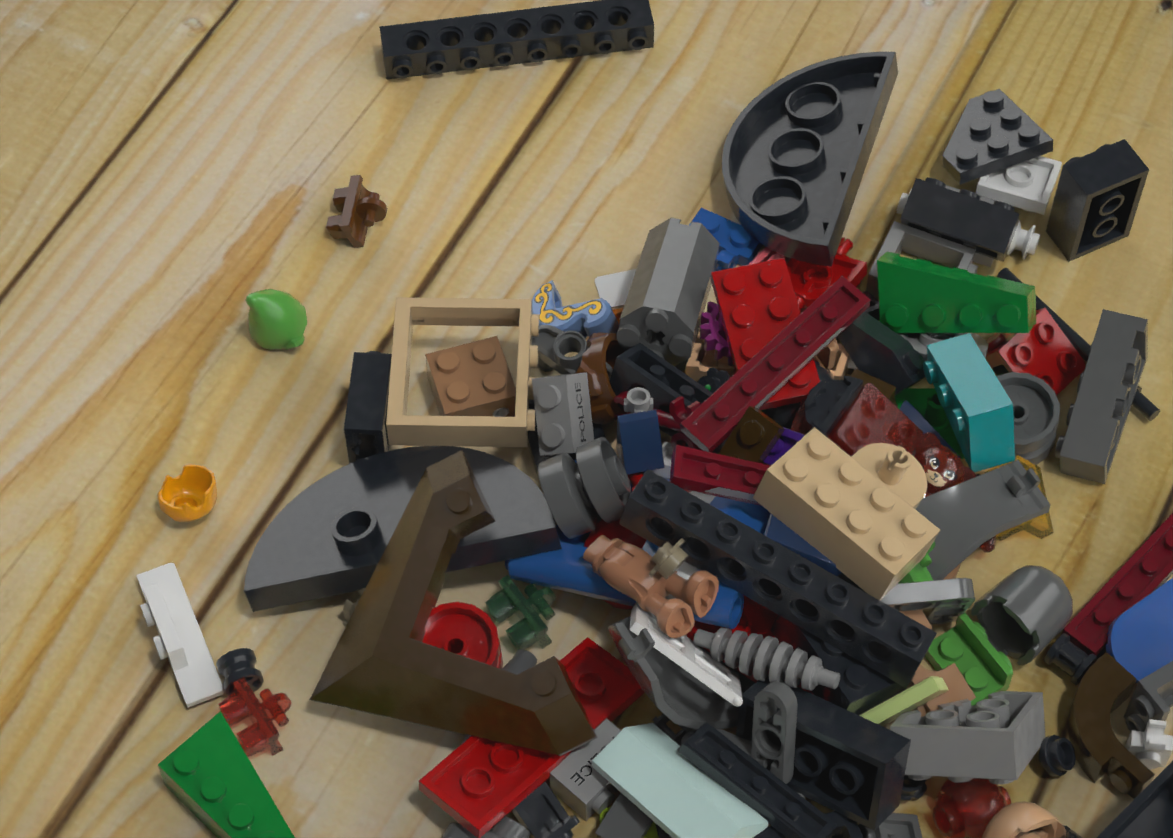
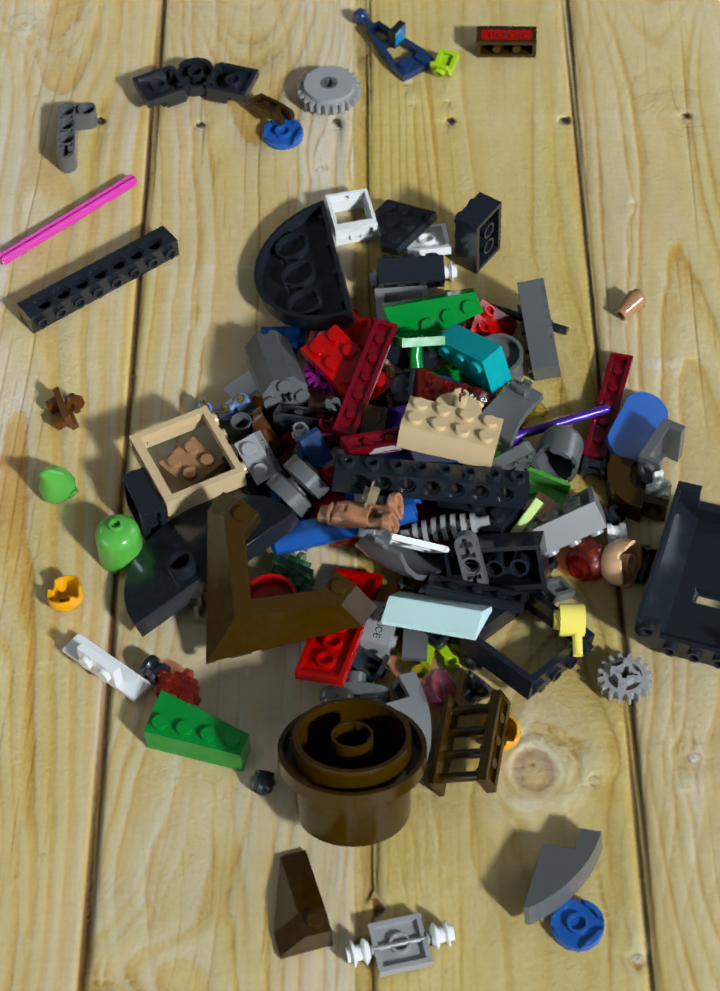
camera: 25 degrees left, 5 degrees down
none -> bright green cylinder [95,514,144,574]
none -> white window [325,188,378,246]
none -> green tile [392,332,445,368]
none -> dark purple piece [512,404,611,447]
none -> white wheel [605,522,627,545]

